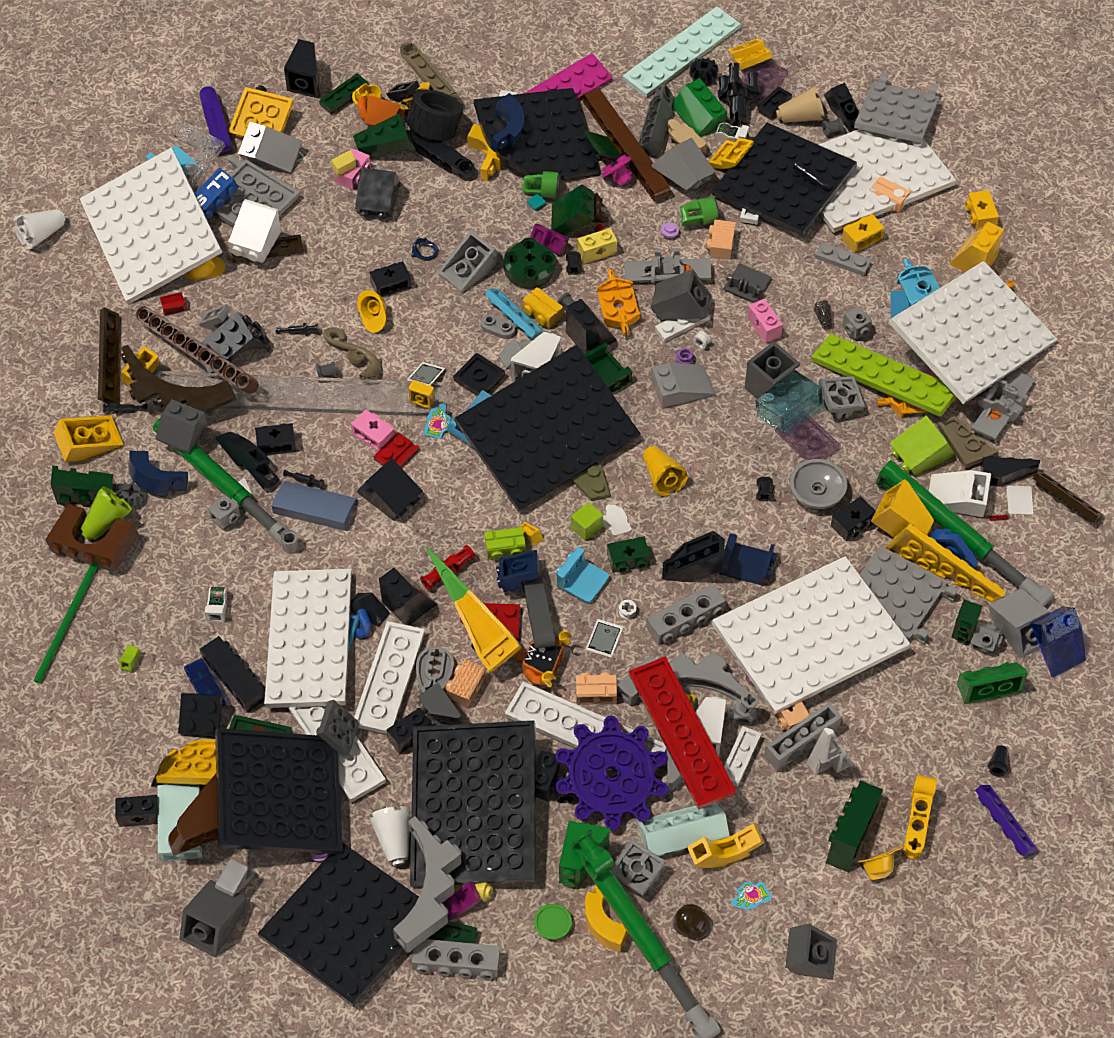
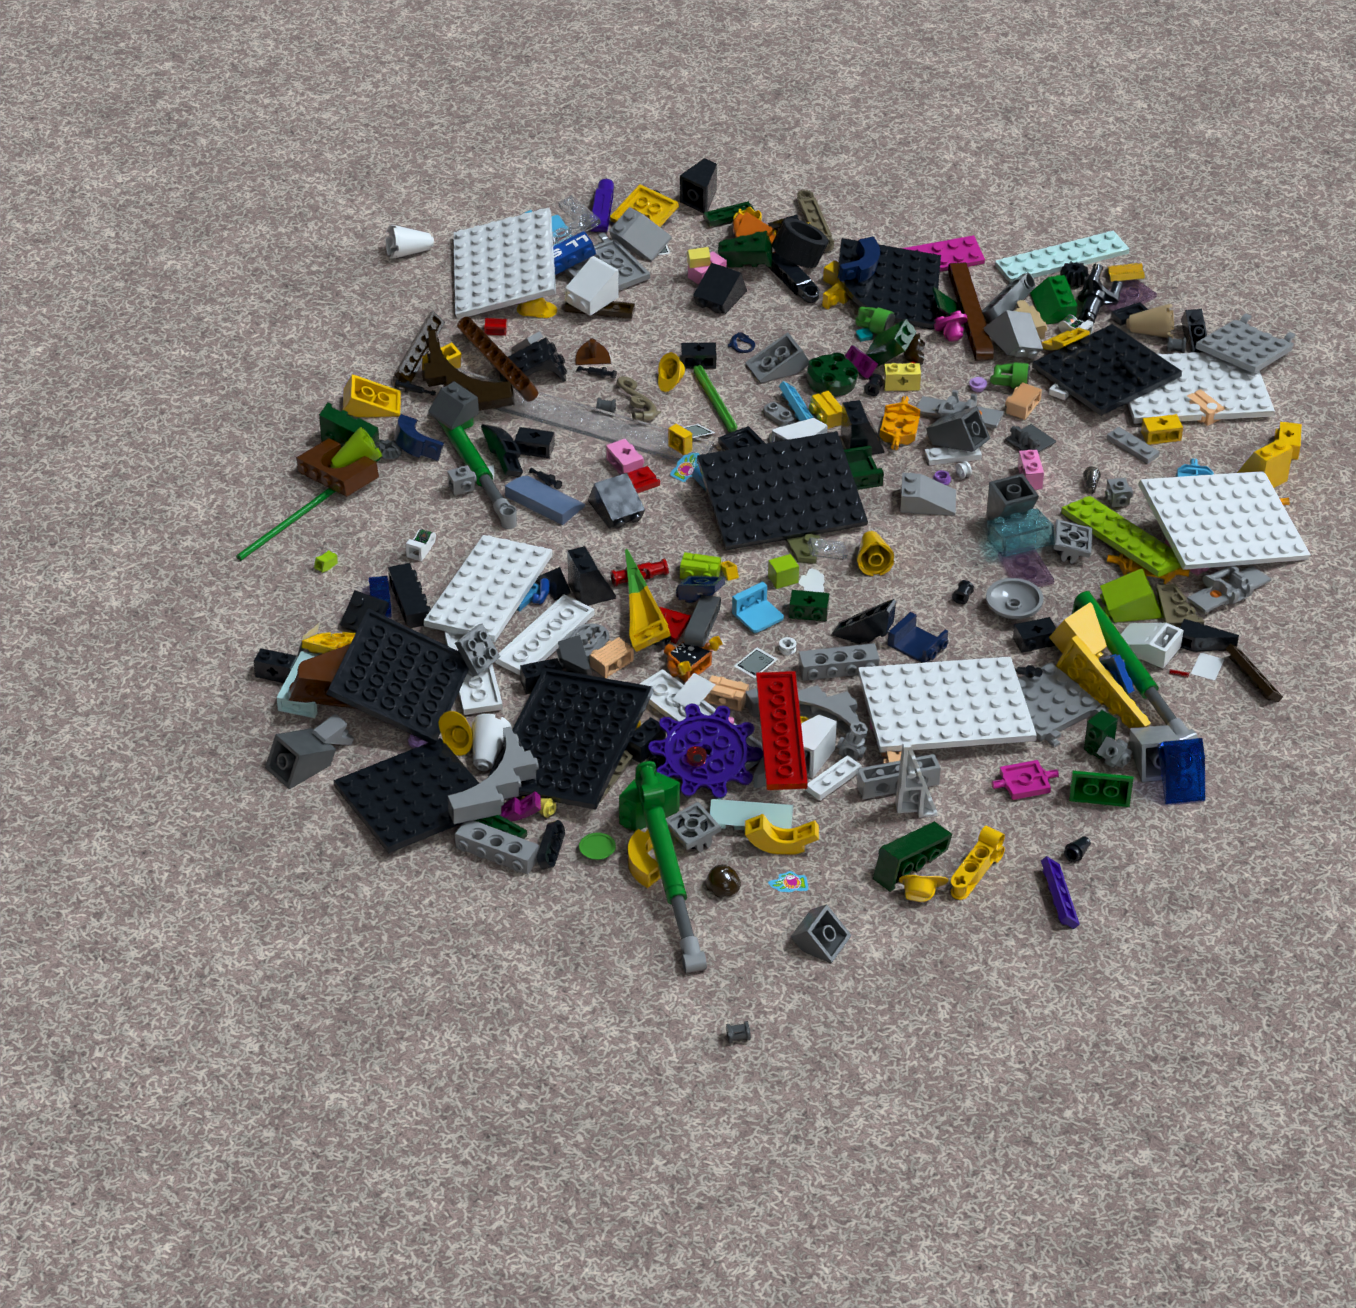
camera: 20 degrees right, 15 degrees down
none -> yellow piece [438,711,473,756]
none -> black beam [537,820,565,870]
none -> reddish brown shield [576,338,611,365]
none -> white sticker [672,673,716,707]
none -> clear red tile [686,746,707,767]
none -> bright green axle [693,365,738,433]
none -> clear plate [808,537,848,560]
none -> dark pink plate [991,760,1059,800]
none -> black piece [1015,665,1043,678]

